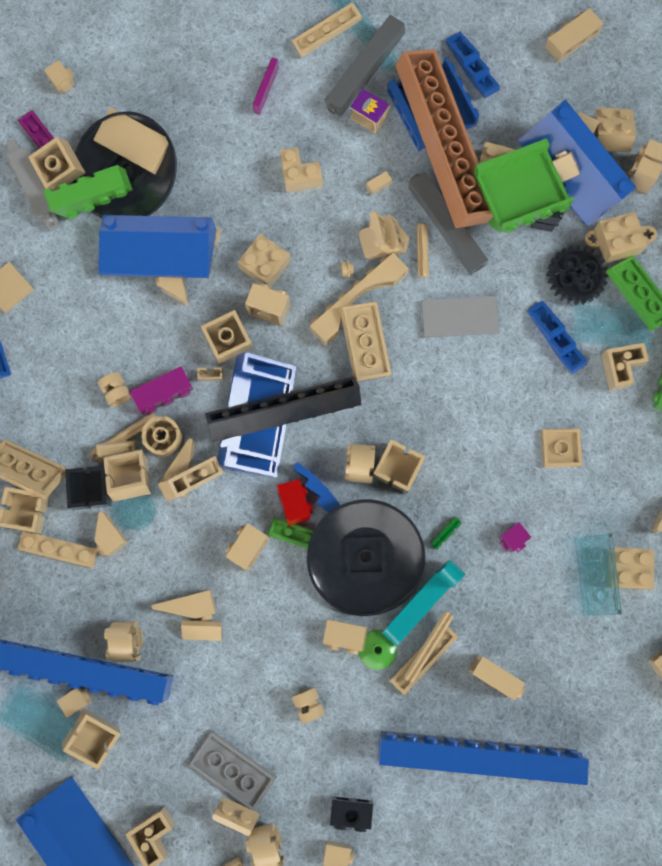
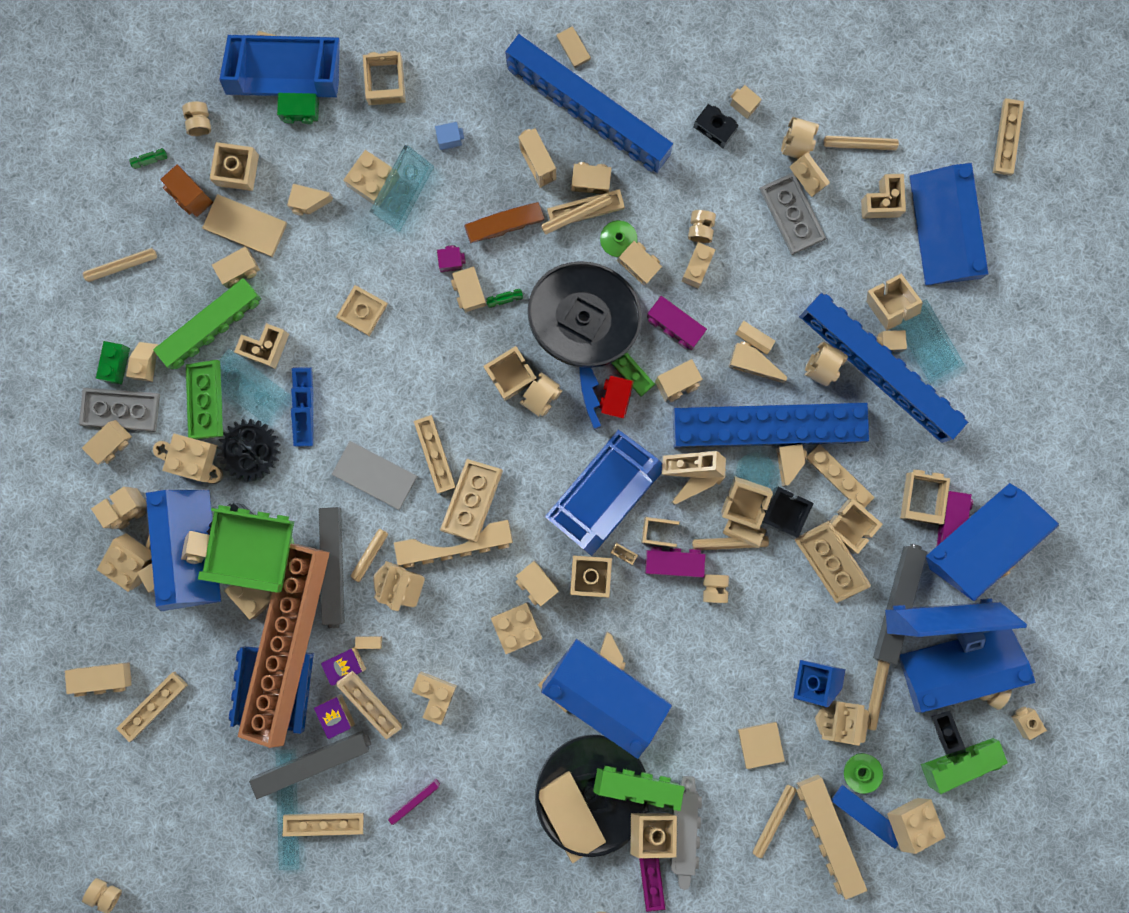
camera: 150 degrees left, 5 degrees up
tan brick [142,416,183,457] -> none
black brick [205,376,362,443] -> none
tan plate [340,260,353,278] -> none
teal beam [382,560,466,646] -> none
blue slope [445,31,500,99] -> none
none -> tan plate [116,672,188,742]
none -> dark purple piece [321,647,366,686]
none -> tan plate [337,671,402,740]
none -> tan plate [414,415,456,494]
none -> medium blue brick [435,122,464,150]
none -> tan brick [451,267,487,313]
none -> dark orange slope [464,202,544,243]
none -> tan tile [556,26,591,69]
none -> tan brick [571,162,611,194]
none -> tan piece [641,517,680,547]
none -> magenta brick [646,296,707,350]
none -> blue brick [672,403,869,448]
none -> tan brick [681,242,716,289]

